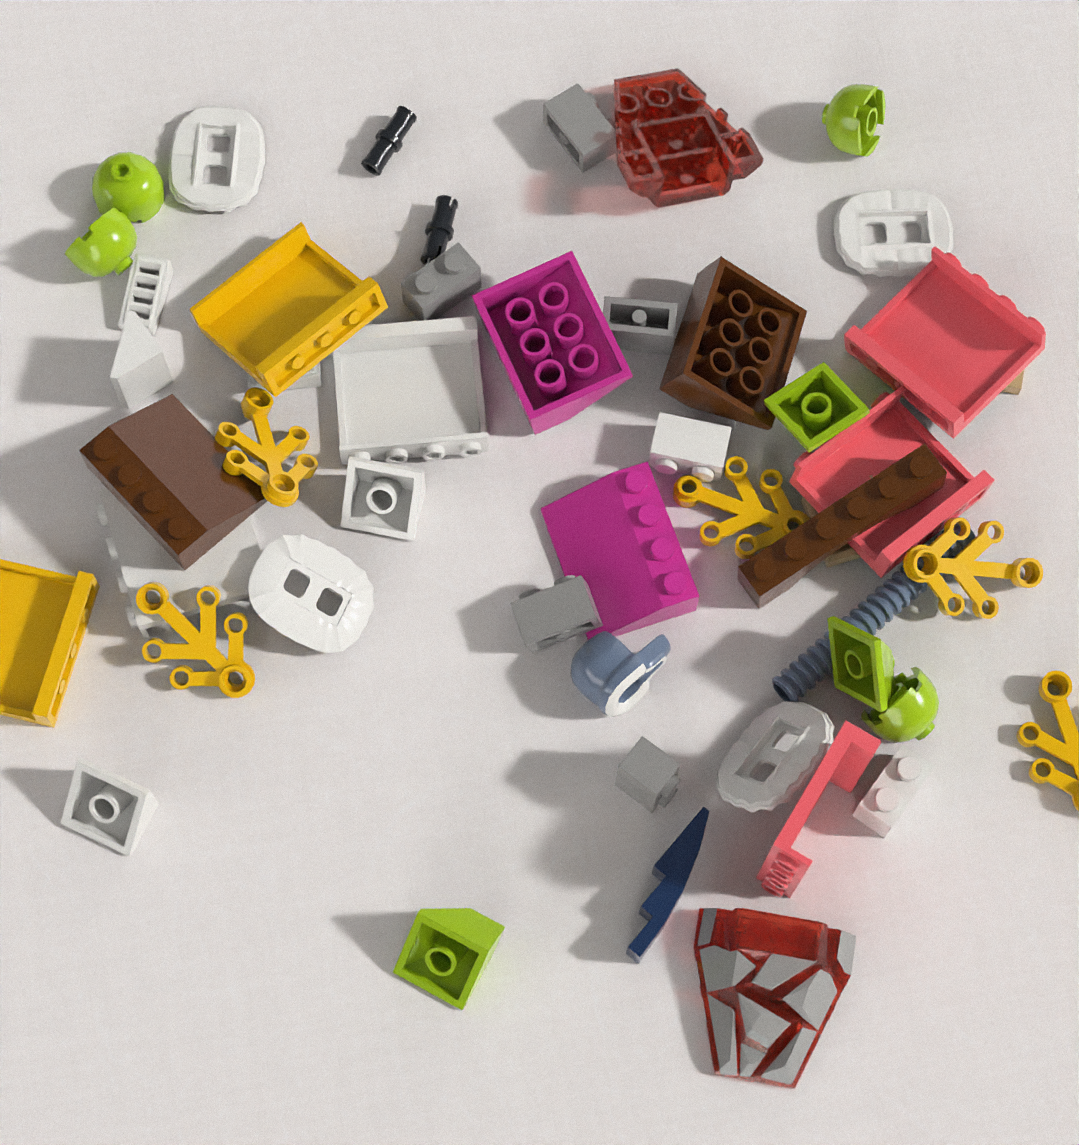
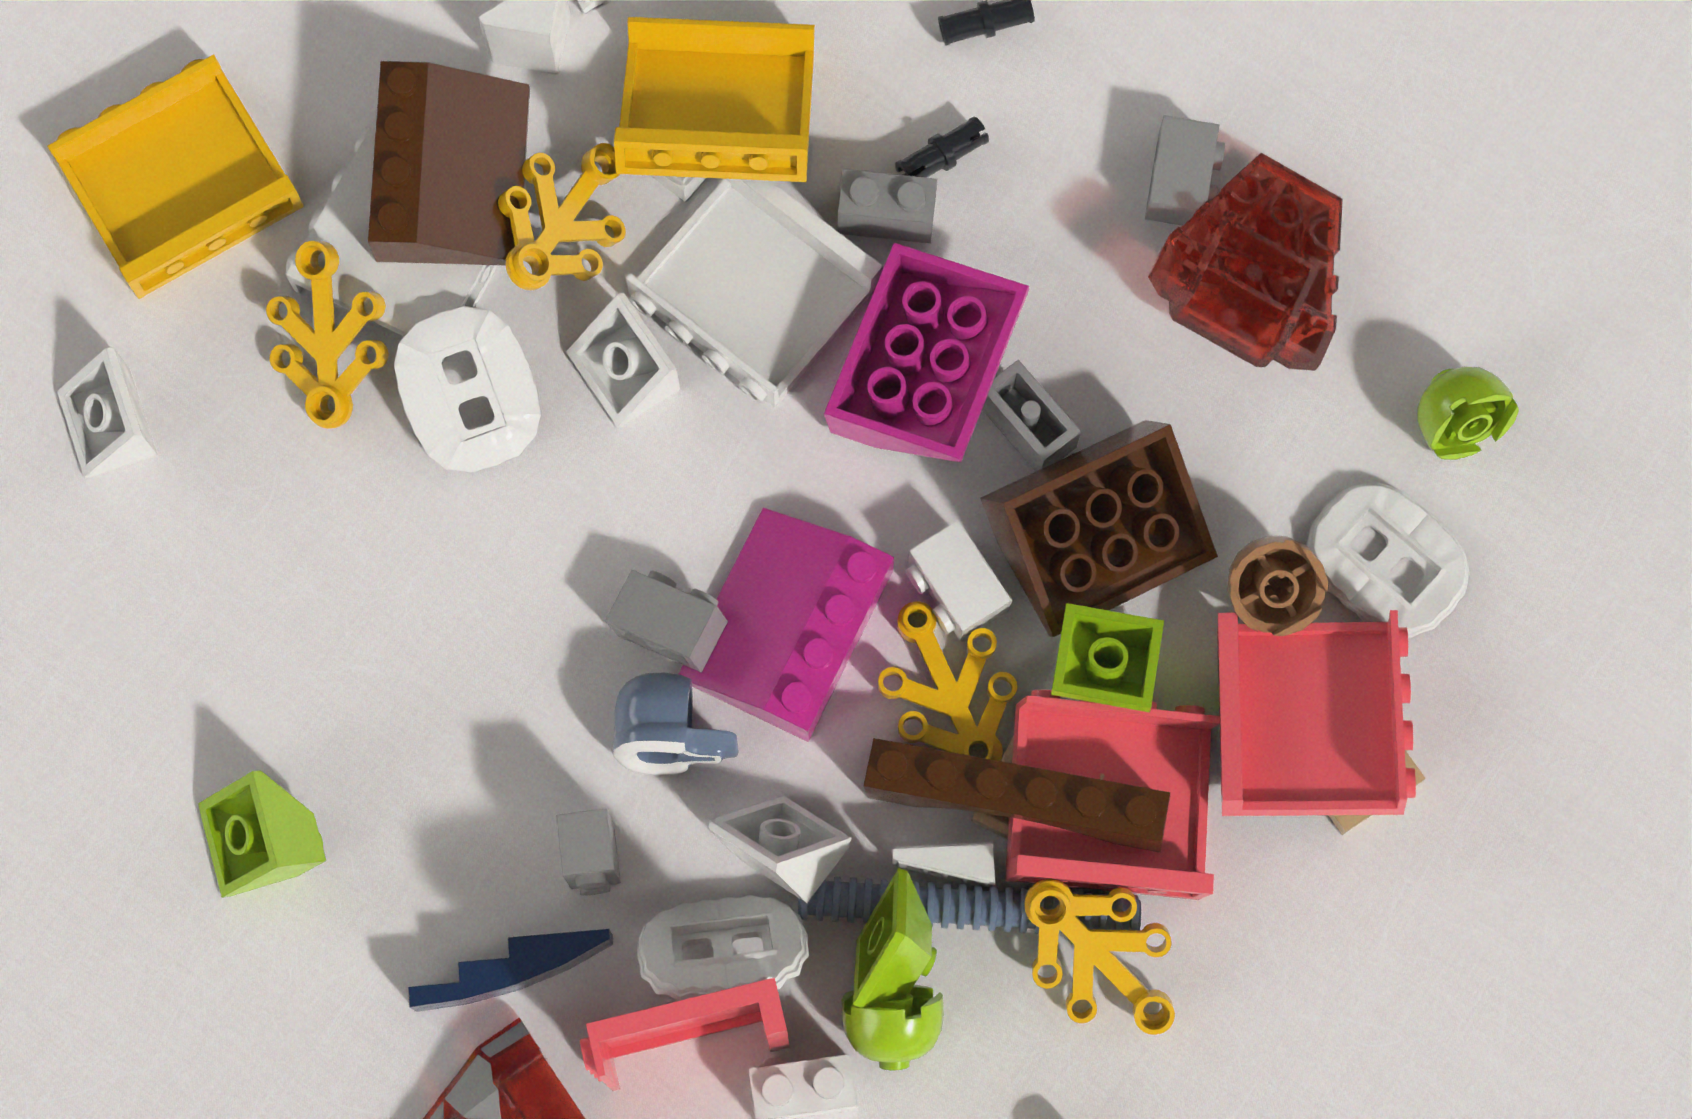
camera: 45 degrees right, 5 degrees up
none -> white slope [708,796,851,903]
none -> white slope [891,842,995,888]
none -> medium nougat cylinder [1227,535,1328,636]

